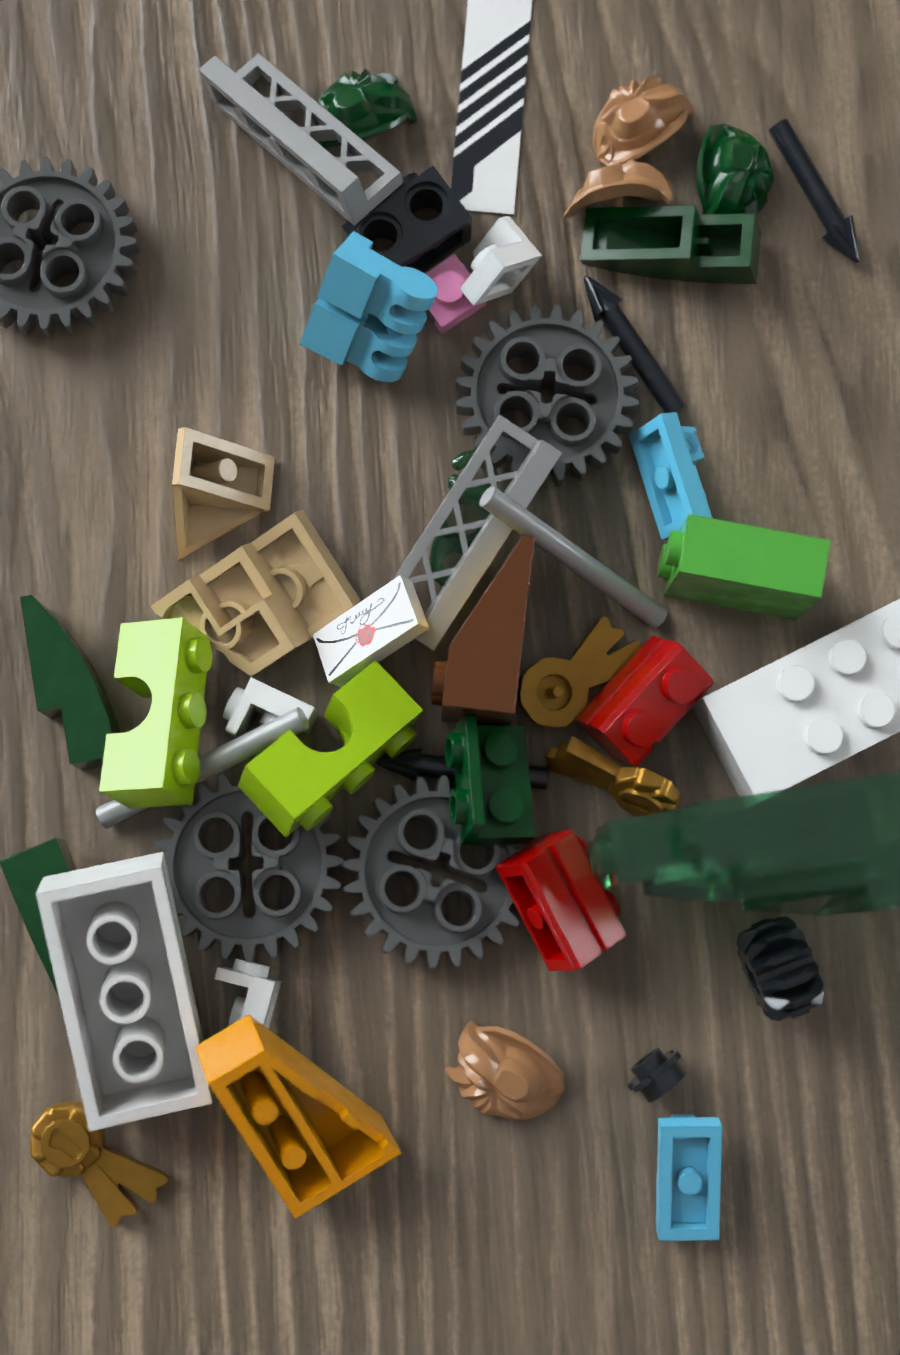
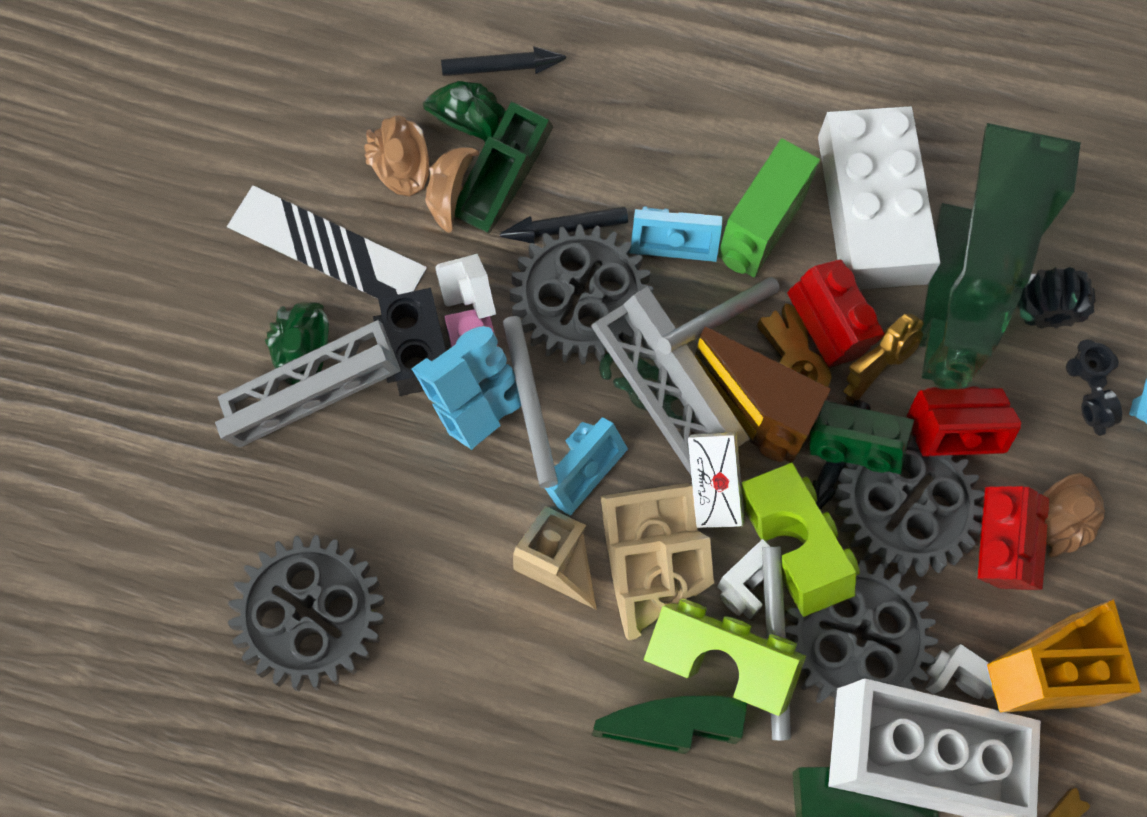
camera: 70 degrees left, 10 degrees down
none -> light grey bar [503,316,558,488]
none -> medium azure hinge [545,417,628,516]
none -> red brick [977,486,1050,590]
none -> black plate [1066,339,1119,389]

